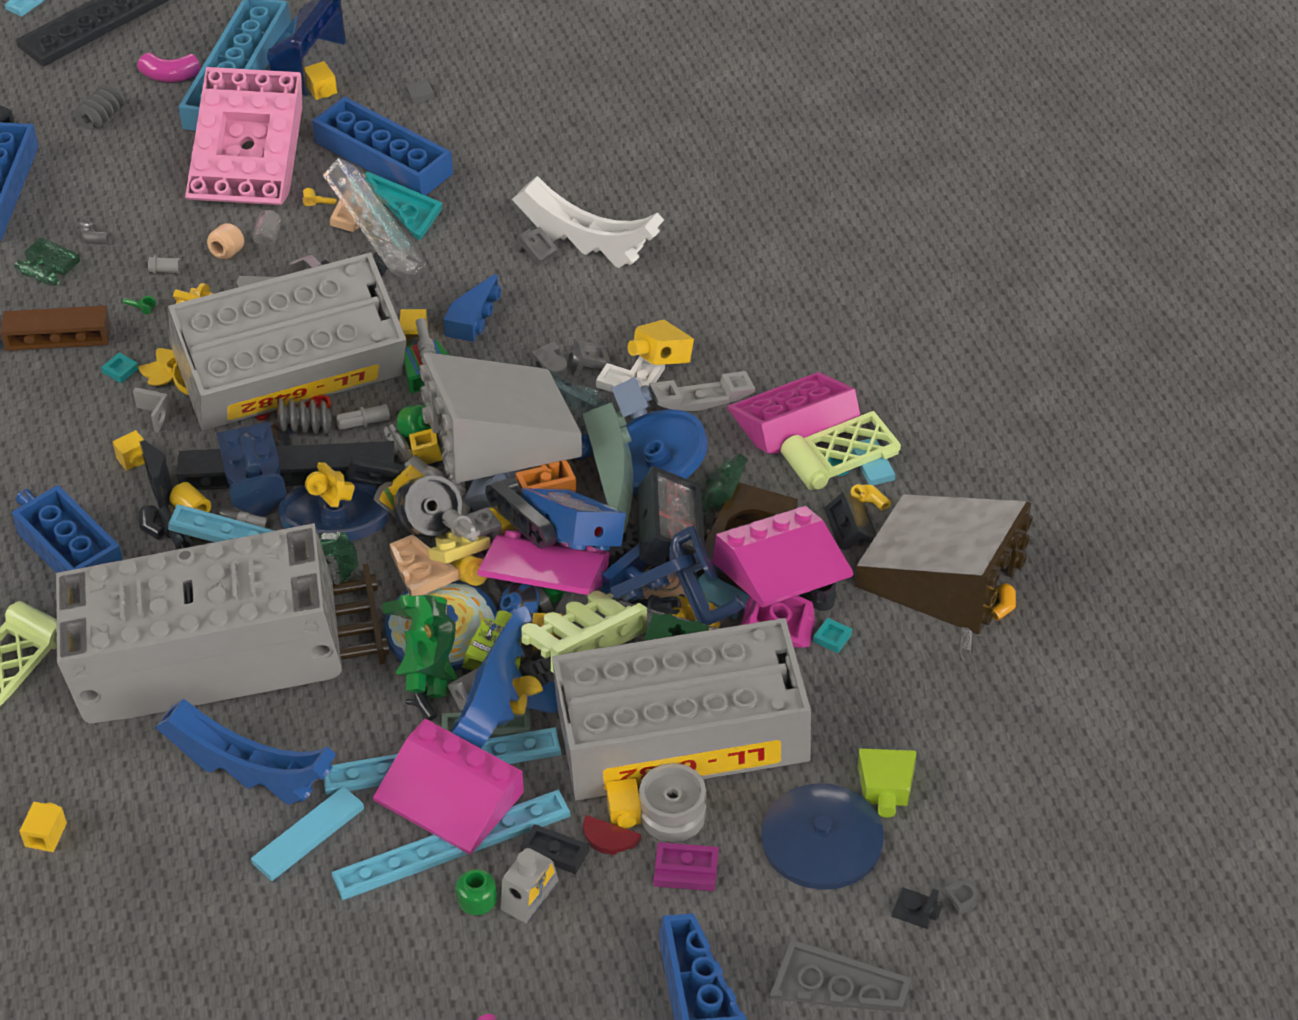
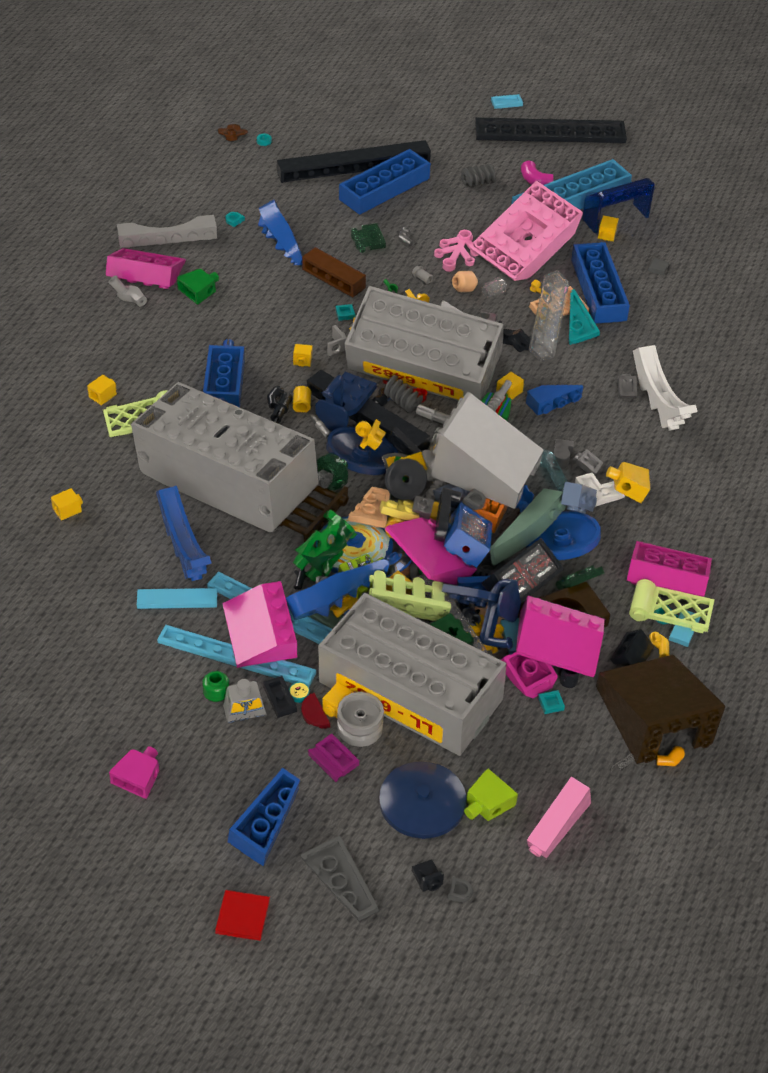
camera: 40 degrees right, 0 degrees up
black slope [139,440,172,510] -> none
medium azure tile [168,504,275,542] -> none
light grey axle [442,509,480,542] -> none
light grey slope [649,371,755,411] -> none
none -> light yellow tile [289,682,310,703]
none -> bright pink plant [434,230,479,272]
none -> dark grey tile [462,489,486,510]
none -> bright pink slope [527,777,591,858]

